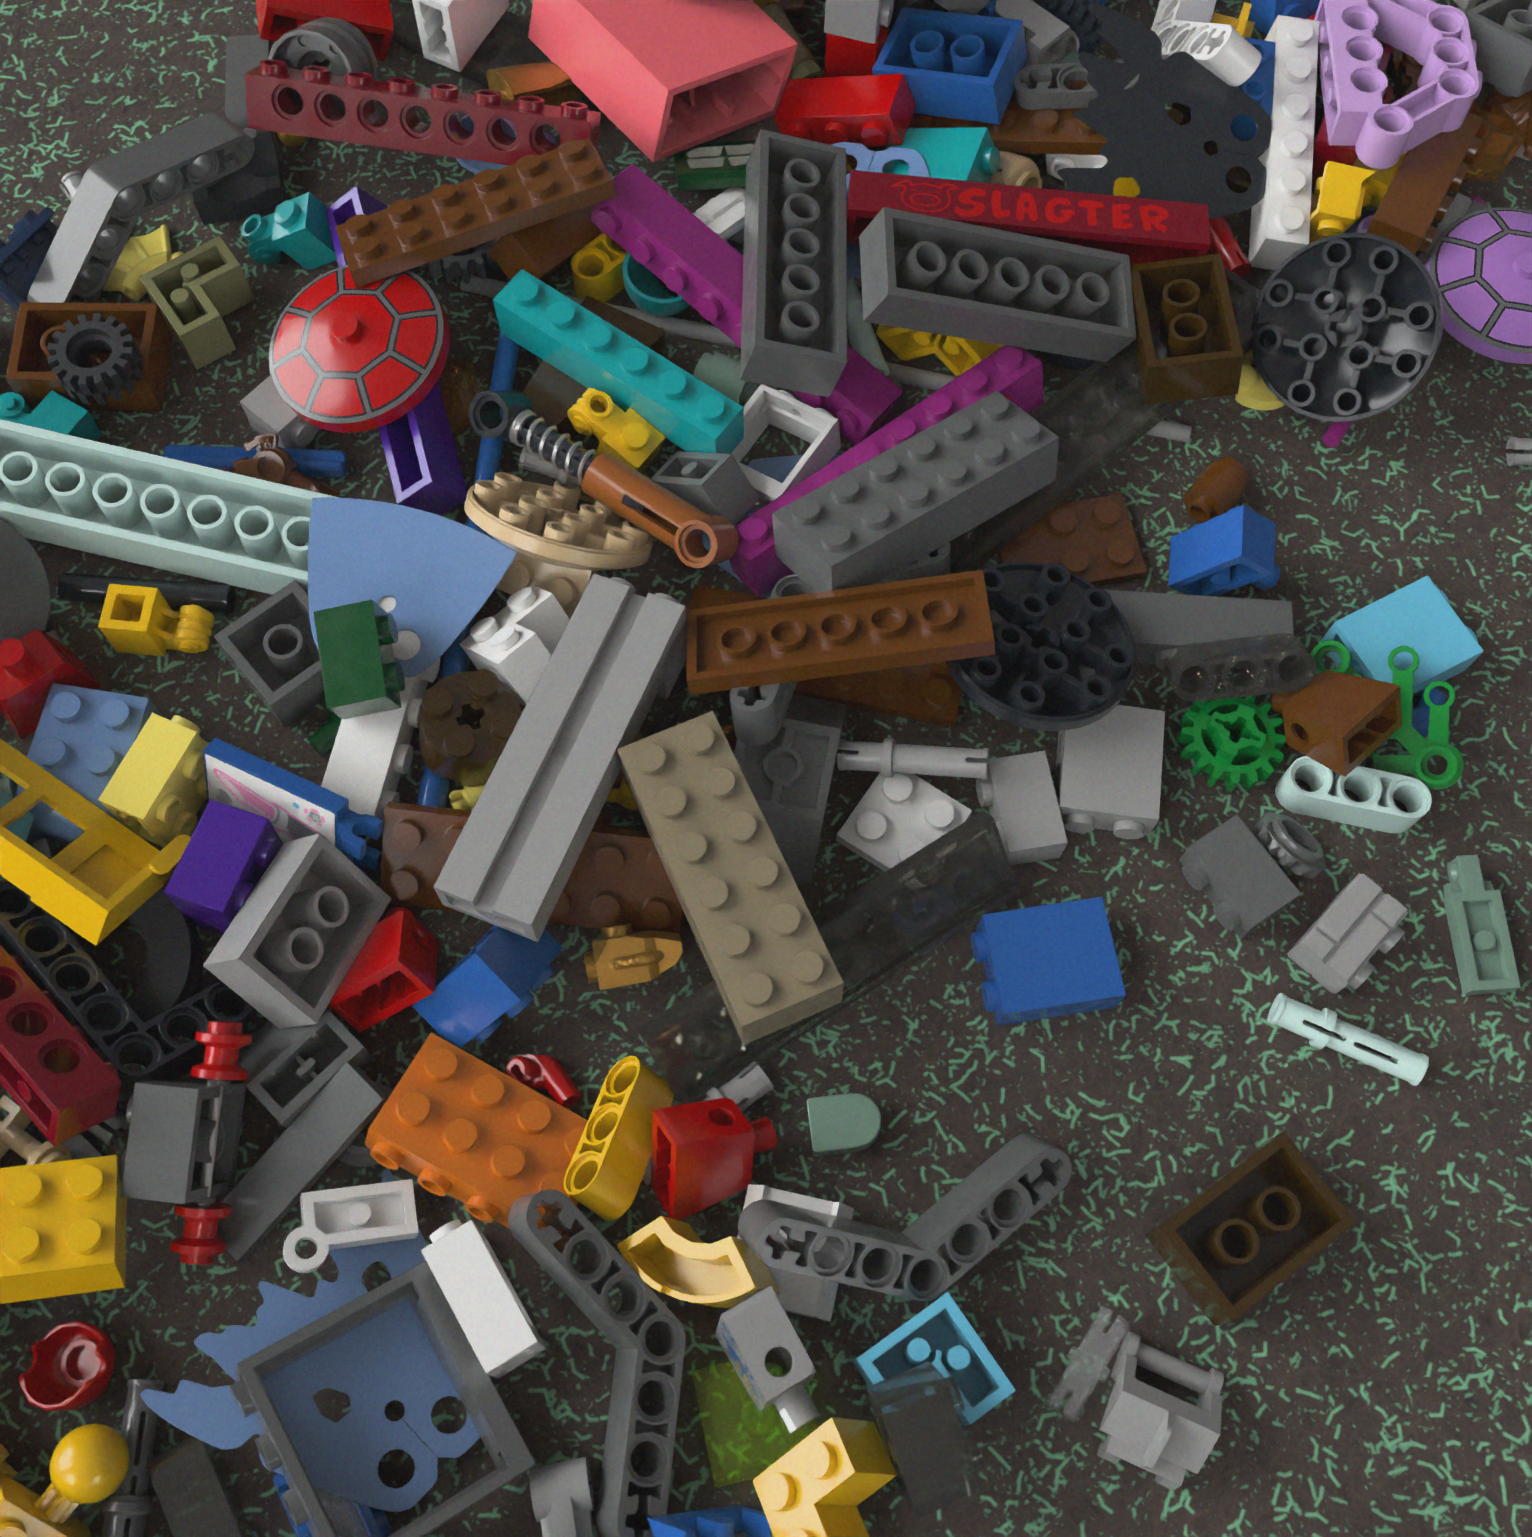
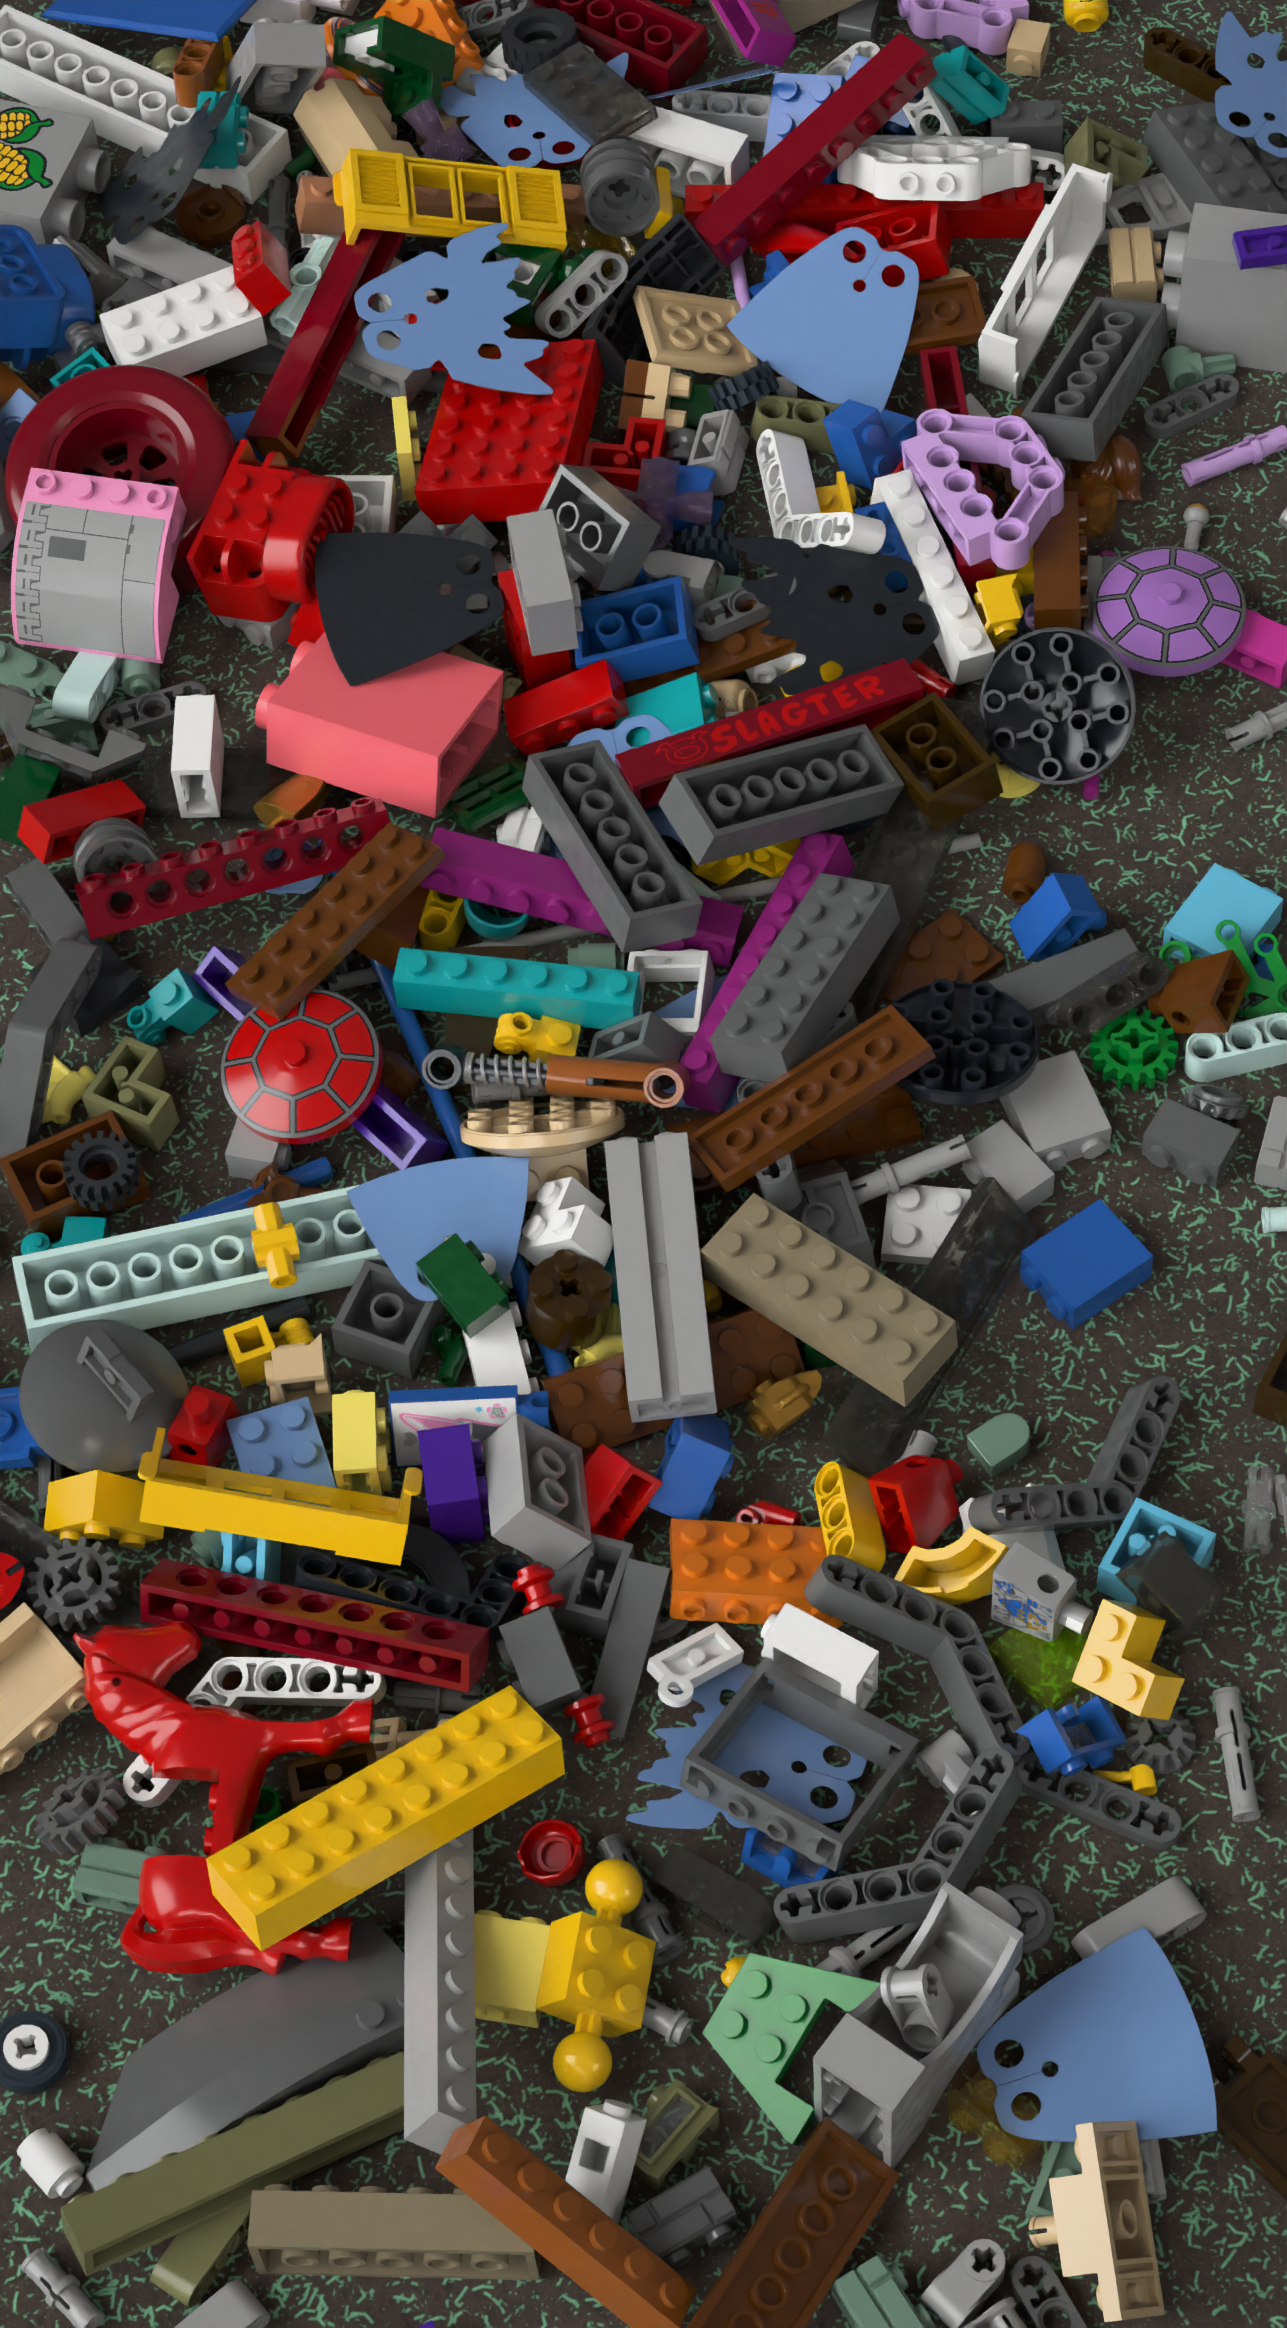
camera: 20 degrees left, 10 degrees down
none -> yellow axle [251,1202,300,1289]
none -> tan window [264,1334,332,1416]

